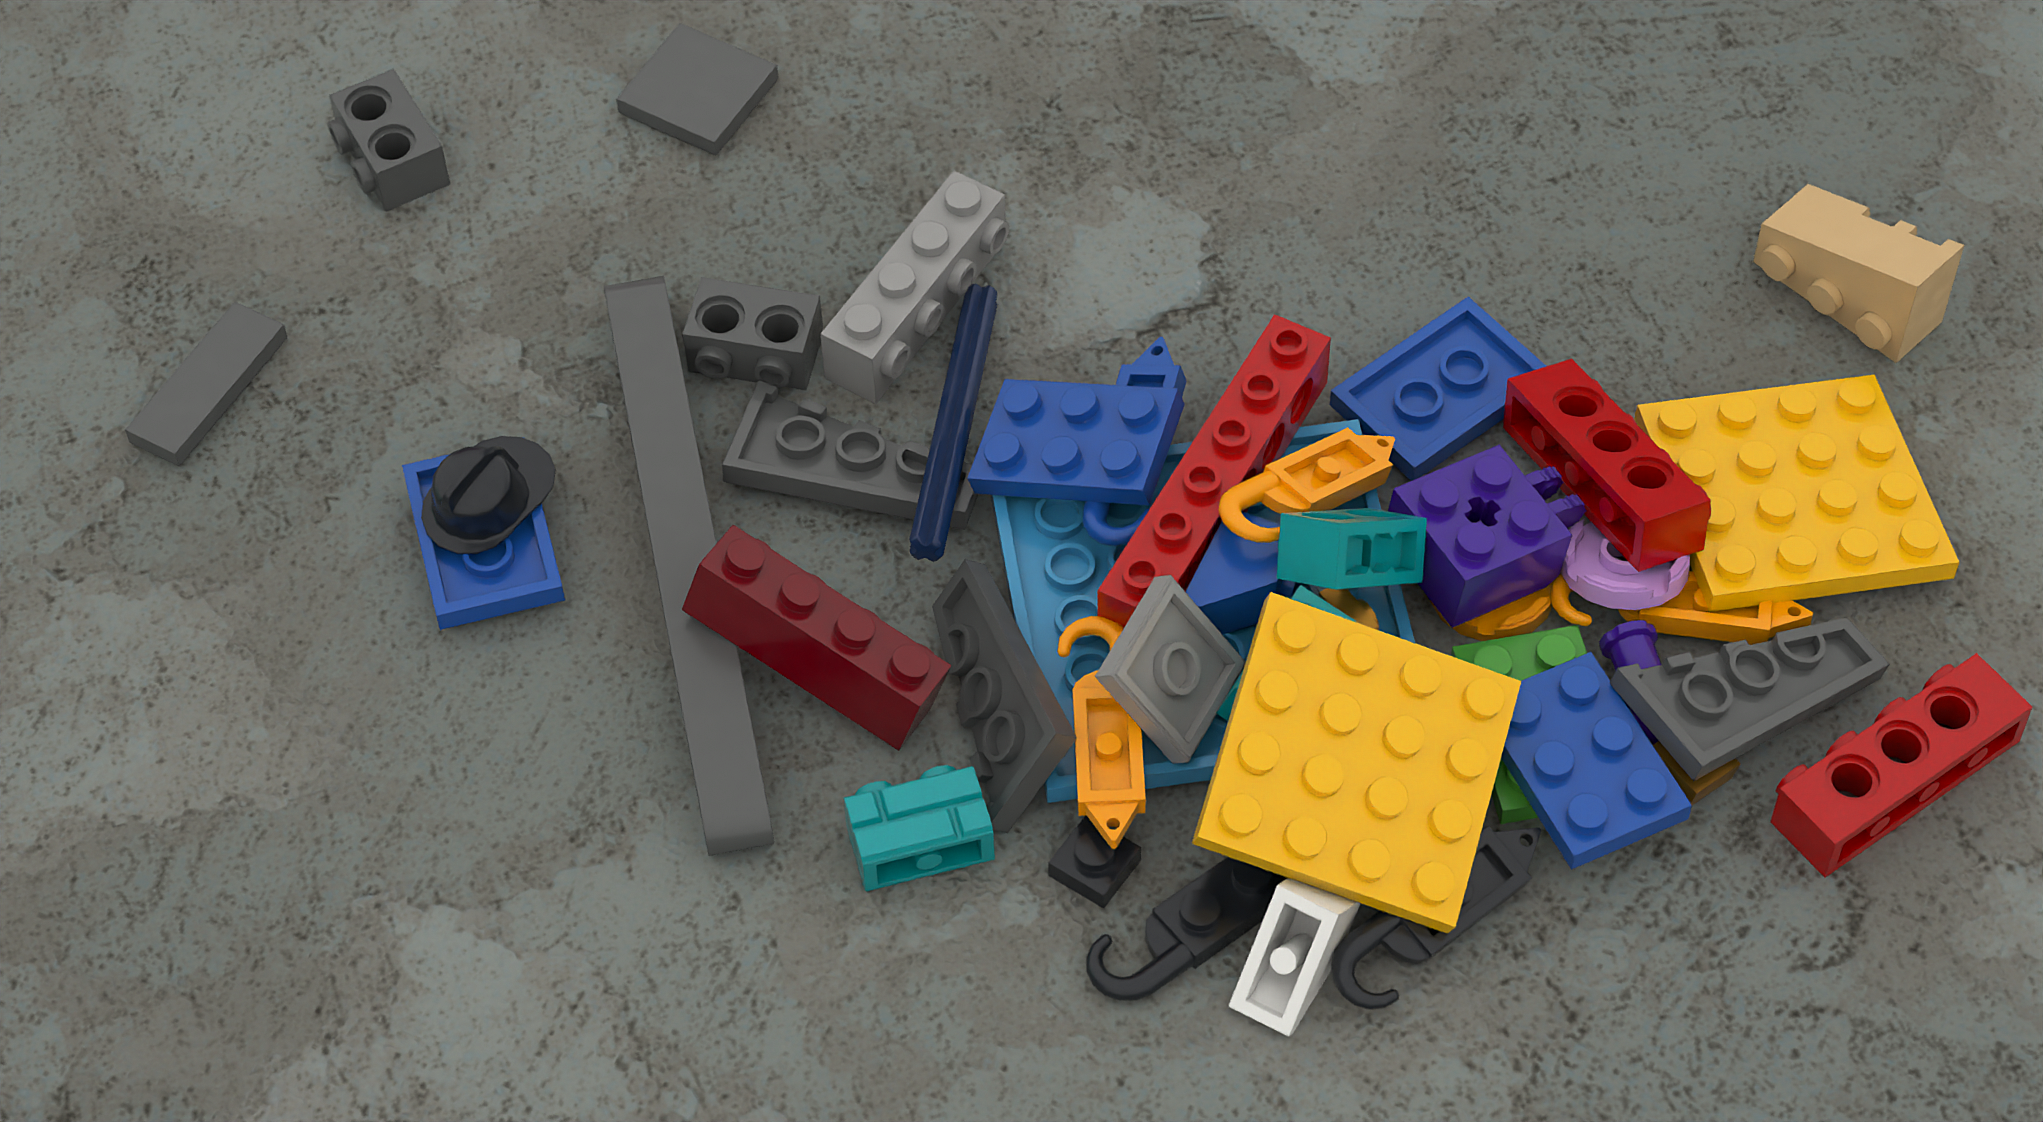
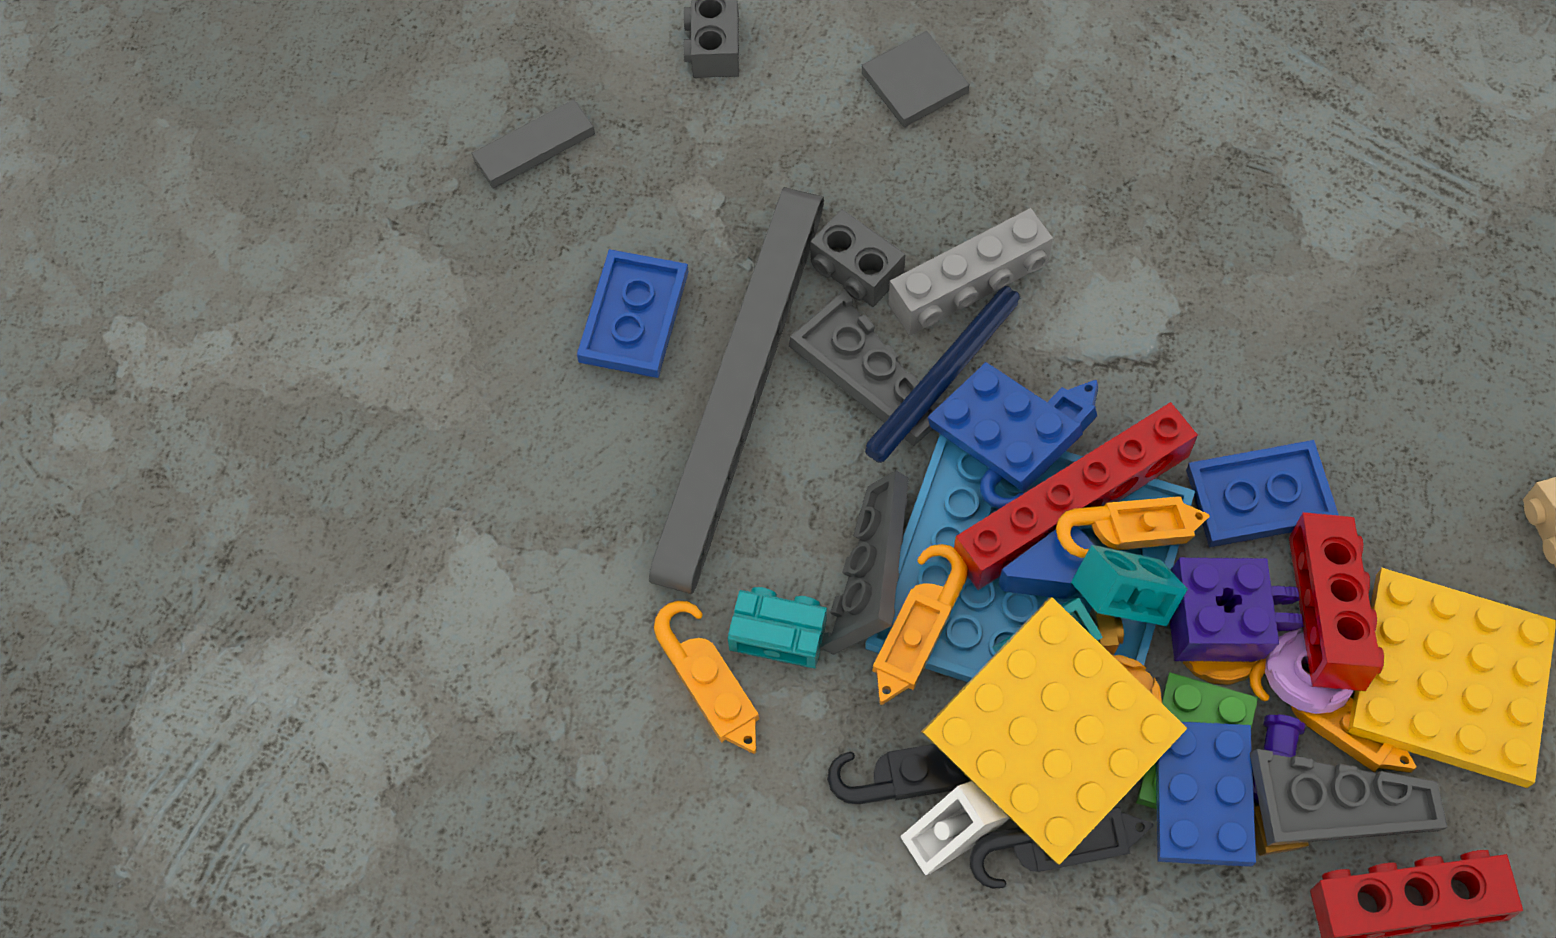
camera: 30 degrees right, 10 degrees up
black piece [421,436,556,554] -> none
dark red brick [682,525,952,751] -> none
black plate [1048,815,1141,909] -> none
light grey tile [1095,575,1246,764] -> none
none -> light orange plate [654,601,759,754]

